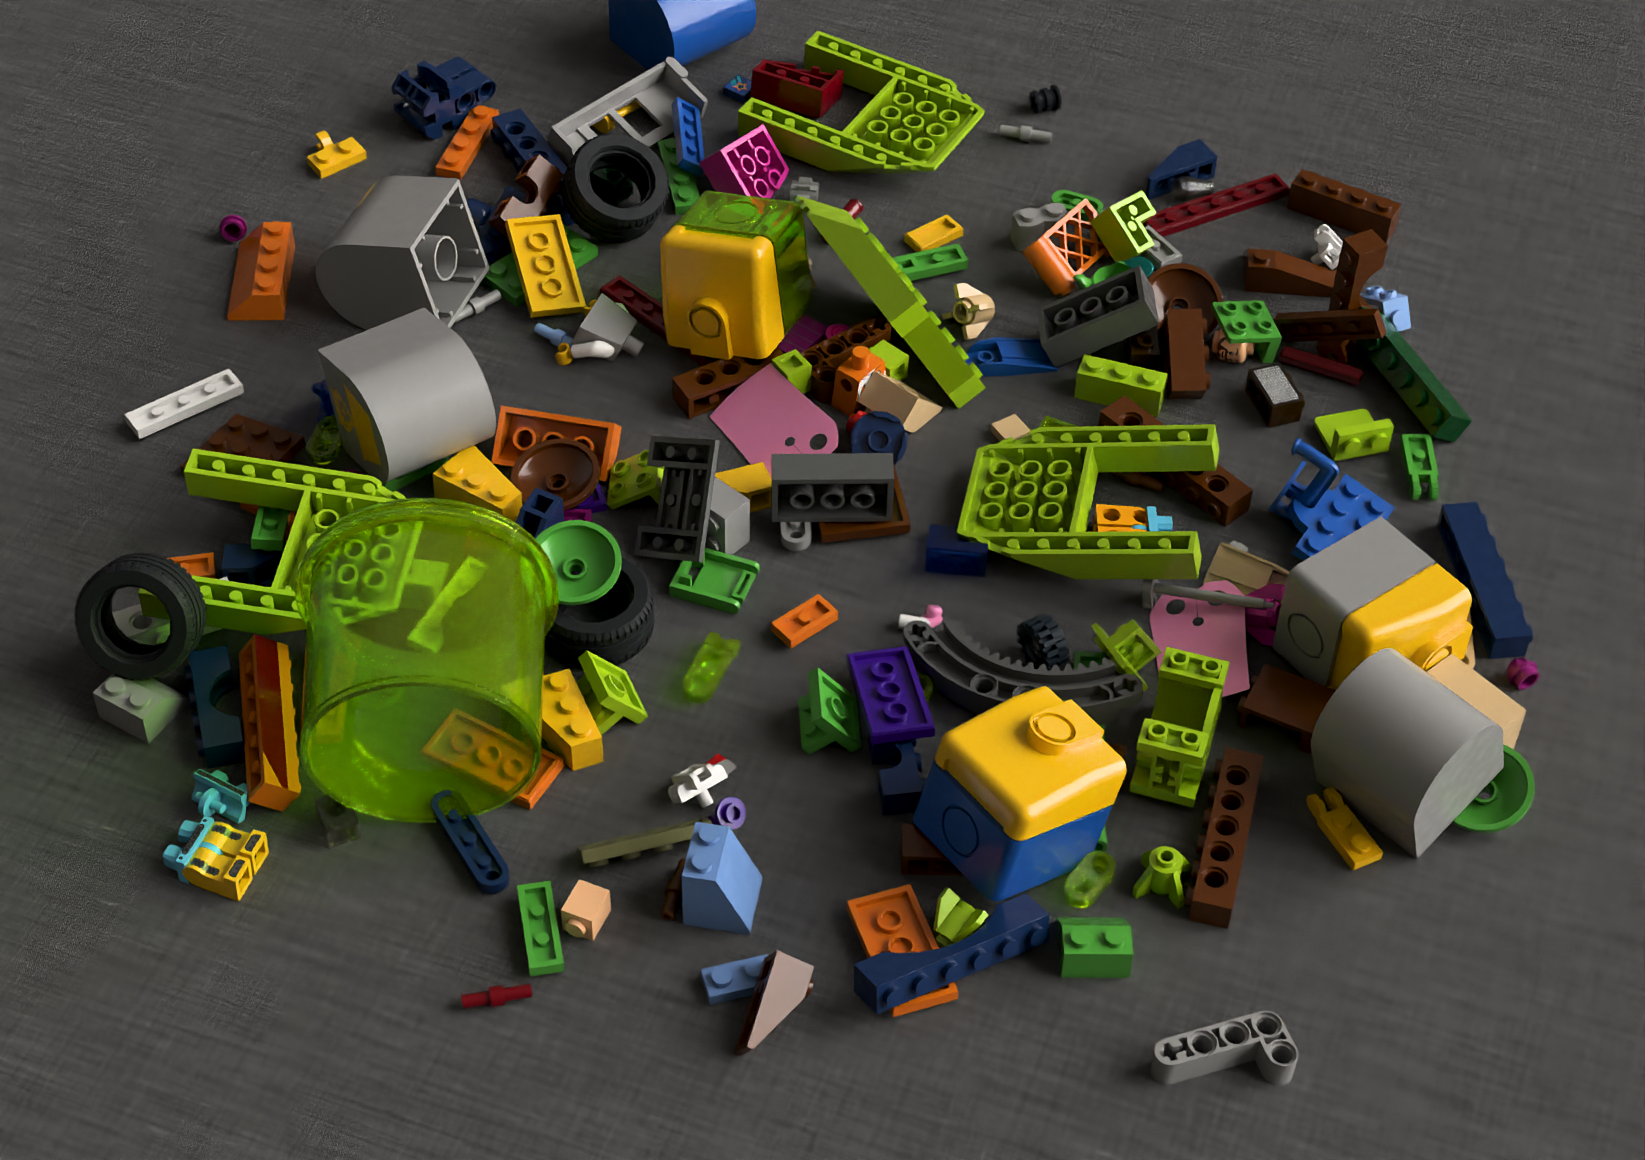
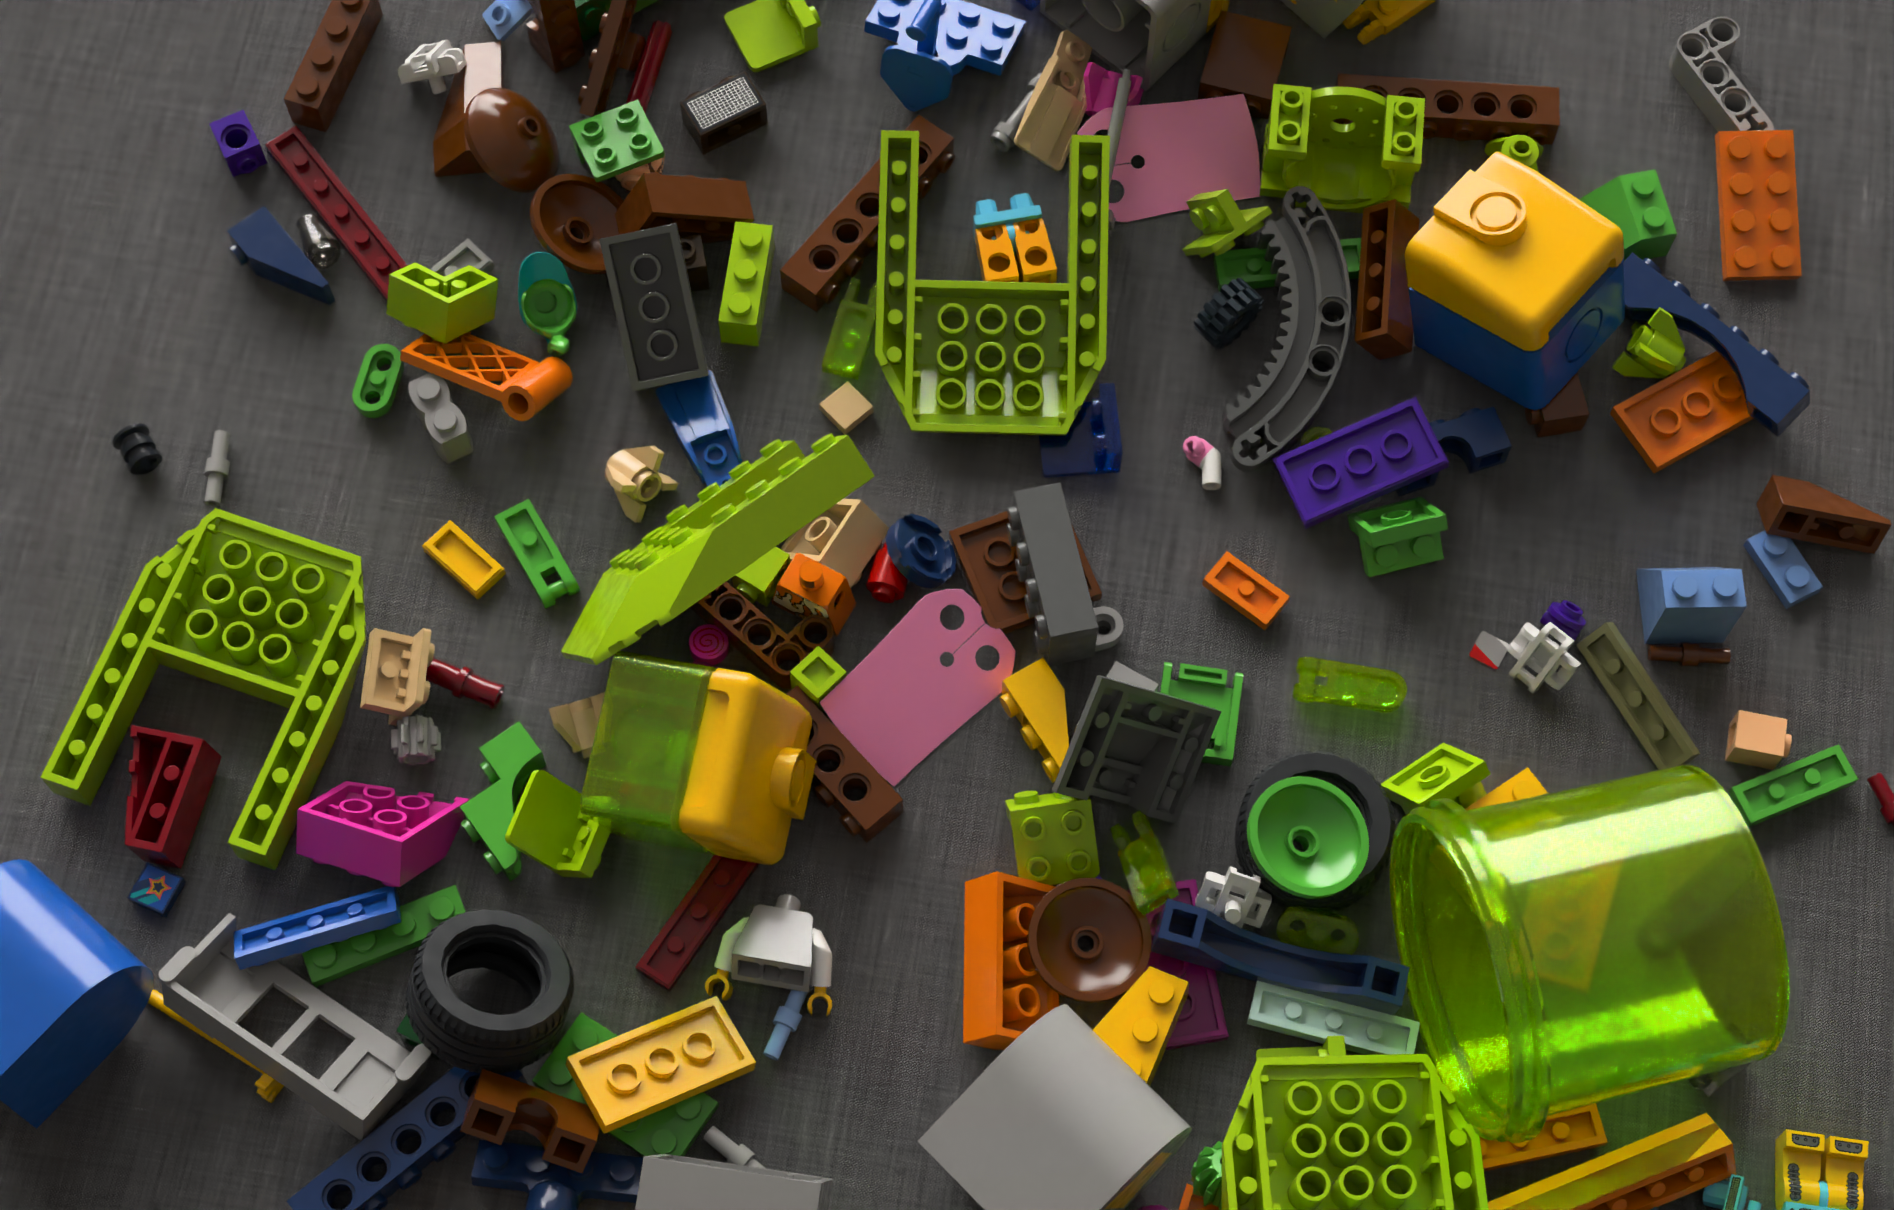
camera: 100 degrees left, 20 degrees up
none -> dark purple brick [209,109,267,177]
none -> tan bracket [360,628,435,726]
none -> reddish brown dish [464,88,559,193]
none -> clear neon green hinge [1110,811,1179,916]
none -> orange plate [1715,130,1802,281]

